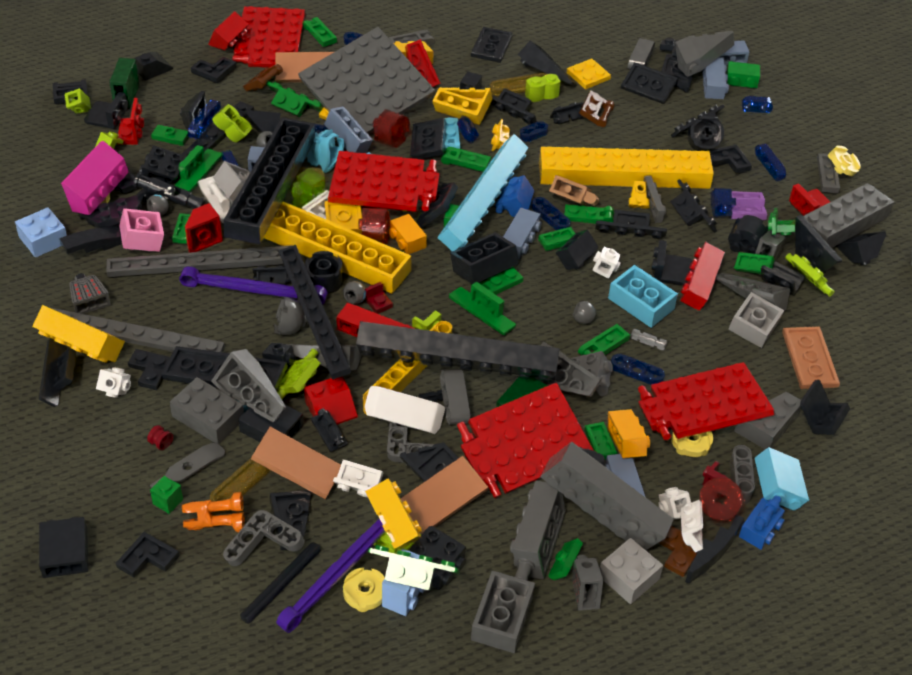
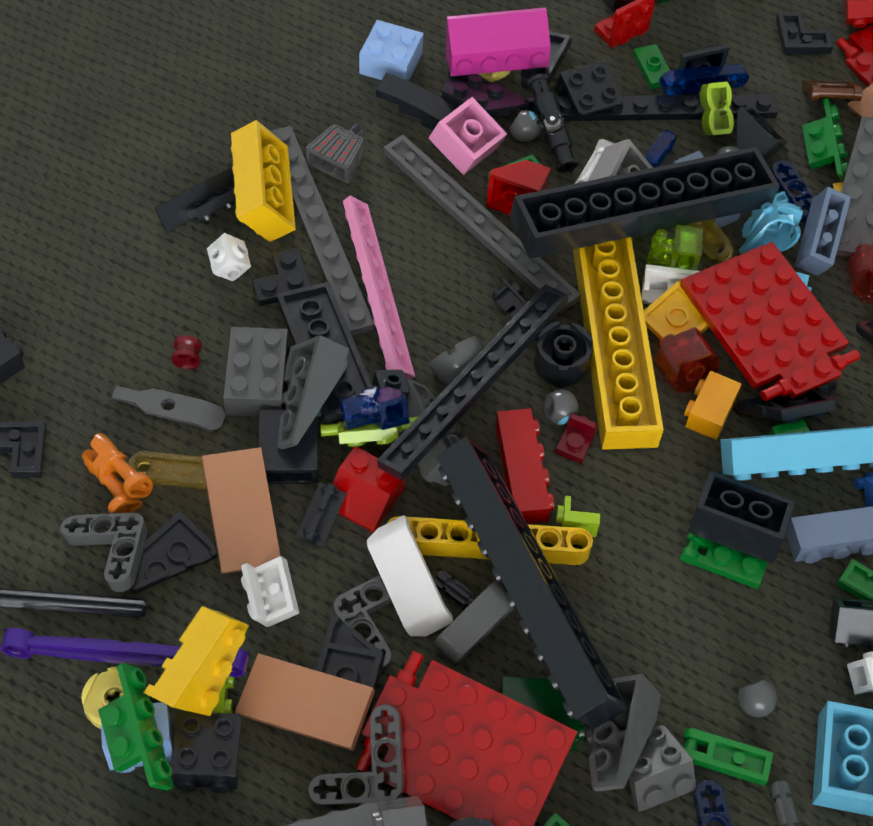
camera: 55 degrees right, 10 degrees up
lime bracket [95,131,123,149] -> none
green brick [150,476,183,514] -> none
green bracket [174,145,222,194] -> none
dark purple piece [179,266,328,305] -> none
green bracket [449,282,516,335] -> none
none -> dark grey beam [308,705,405,805]
none -> clear blue brick [339,387,410,430]
none -> bright pink plate [343,195,415,379]

